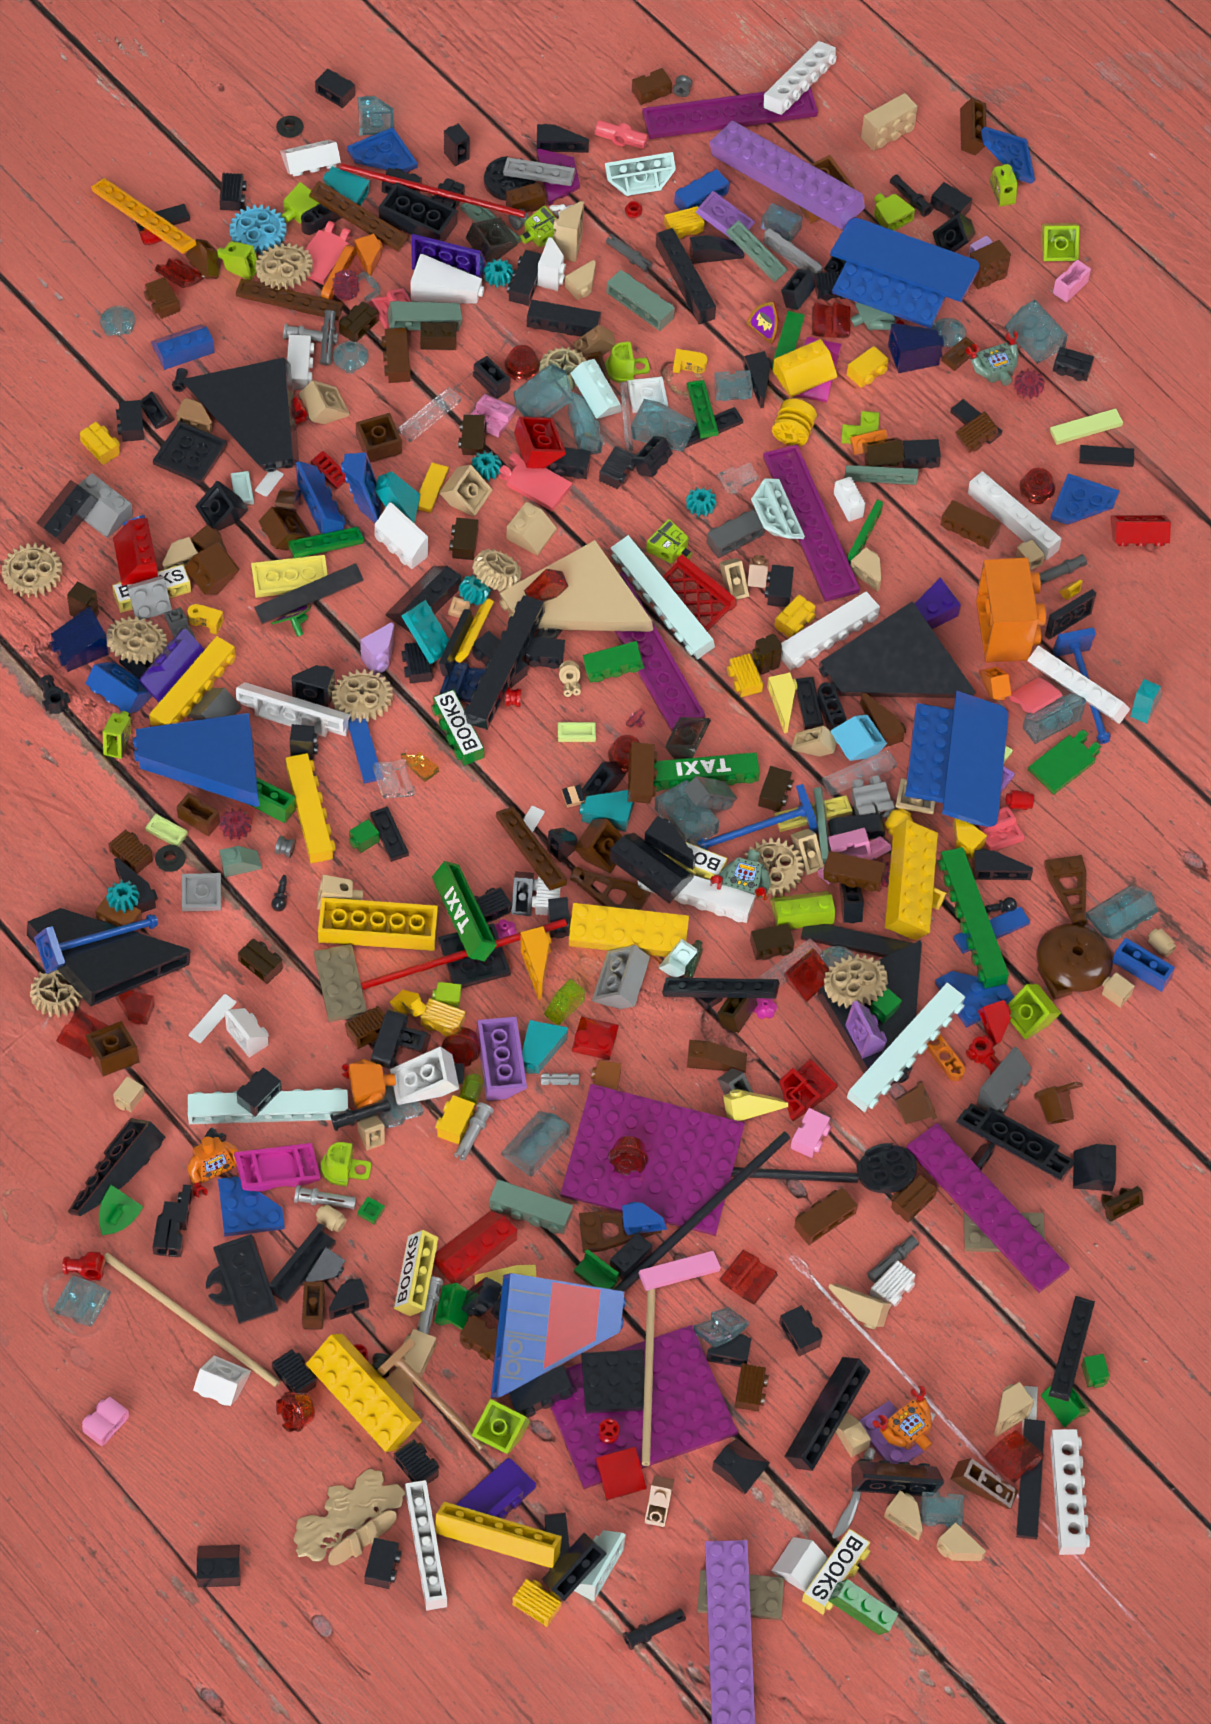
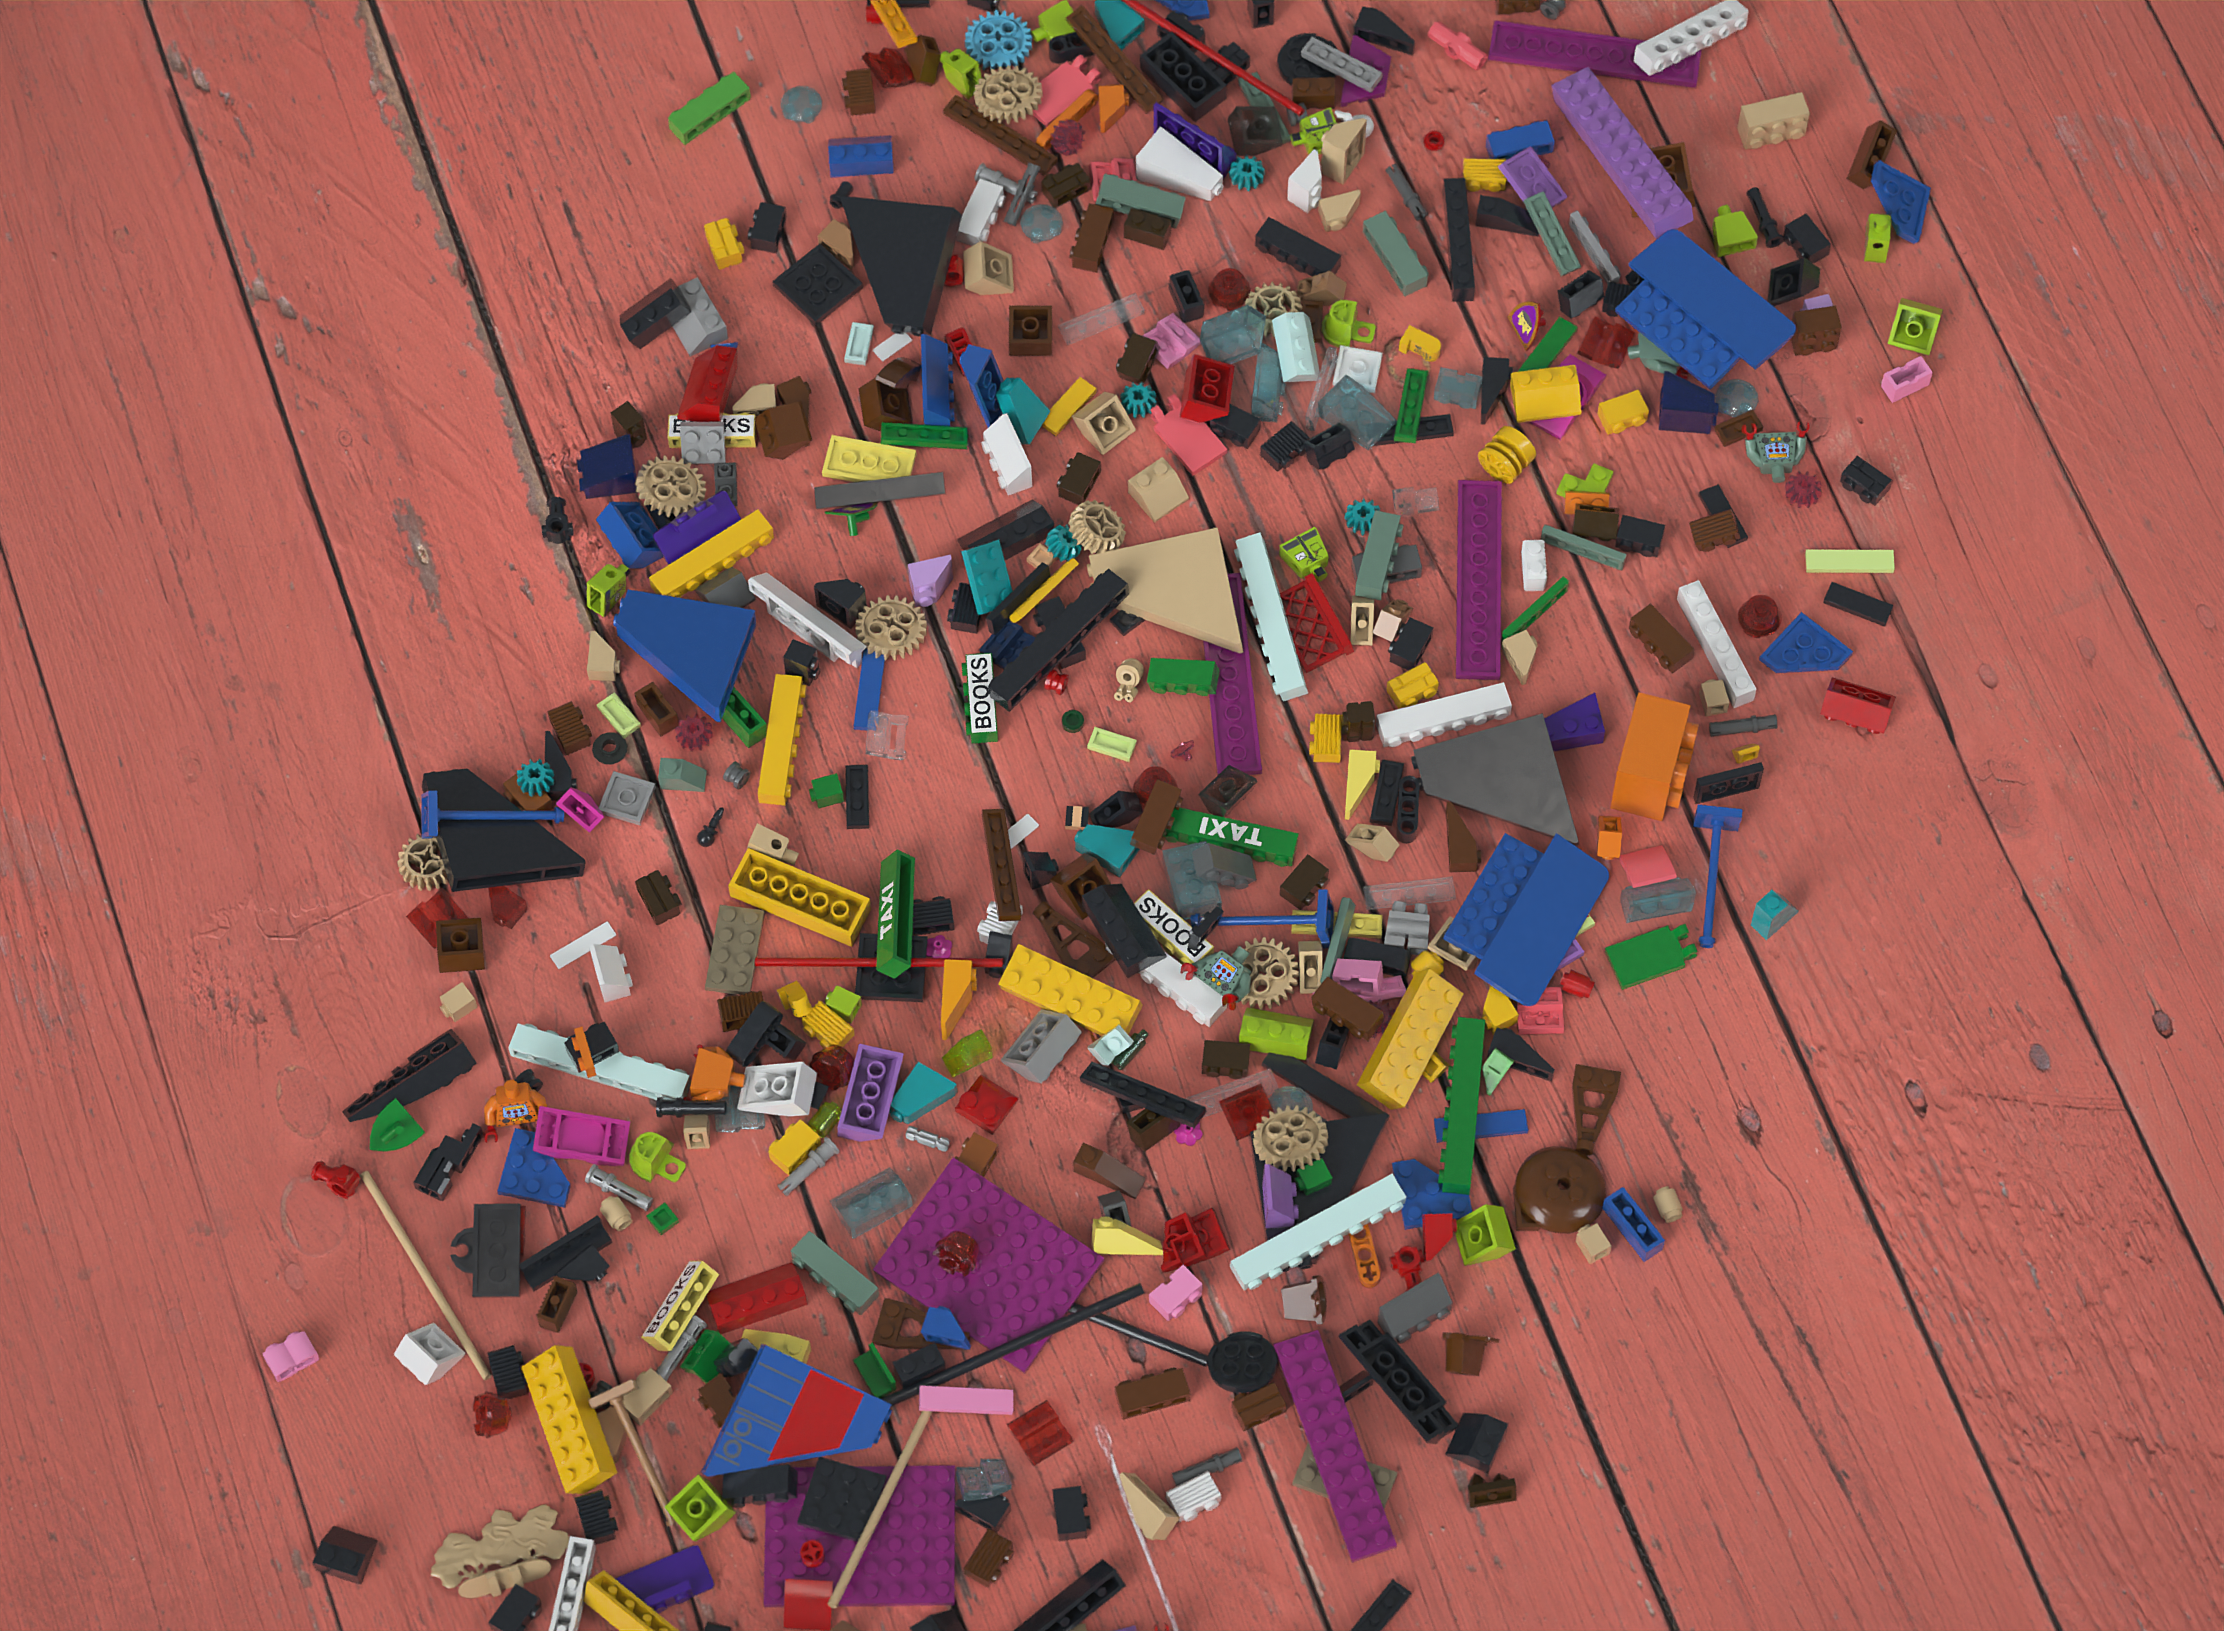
camera: 25 degrees right, 5 degrees up
tan gear [2,543,63,598] -> none
clear light blue slope [53,1276,111,1327] -> none
black slope [141,391,175,429] -> none
yellow leg [187,604,224,635] -> none
black slope [195,481,248,531] -> none
black slope [329,1278,369,1320] -> none
clear light blue piece [349,272,381,302] -> none
clear yellow slope [401,752,439,782] -> none
black brick [507,250,542,306] -> none
black slope [511,871,534,916] -> none
clear red slope [524,569,568,602] -> none
black brick [525,637,565,669] -> none
light aqua wedge [604,152,676,196] -> none
black slope [644,816,696,870] -> none
light aqua wedge [751,478,805,539] -> none
clear light blue brick [761,203,802,242] -> none
medium azure slope [830,715,887,761] -> none
black bar [985,897,1017,913] -> none
clear light blue slope [1005,300,1068,364] -> none
white brick [1027,646,1130,724] -> none
clear light blue slope [1086,885,1159,940] -> none
none -> dark pink slope [556,787,604,833]
none -> orange plate [571,1026,597,1078]
none -> tan slope [587,631,621,681]
none -> bright green brick [668,72,751,145]
none -> dark green tile [1062,710,1084,733]
none -> black plate [1187,906,1224,951]
none -> sand green brick [1355,510,1404,601]
none -> bright green tile [1482,1048,1514,1096]

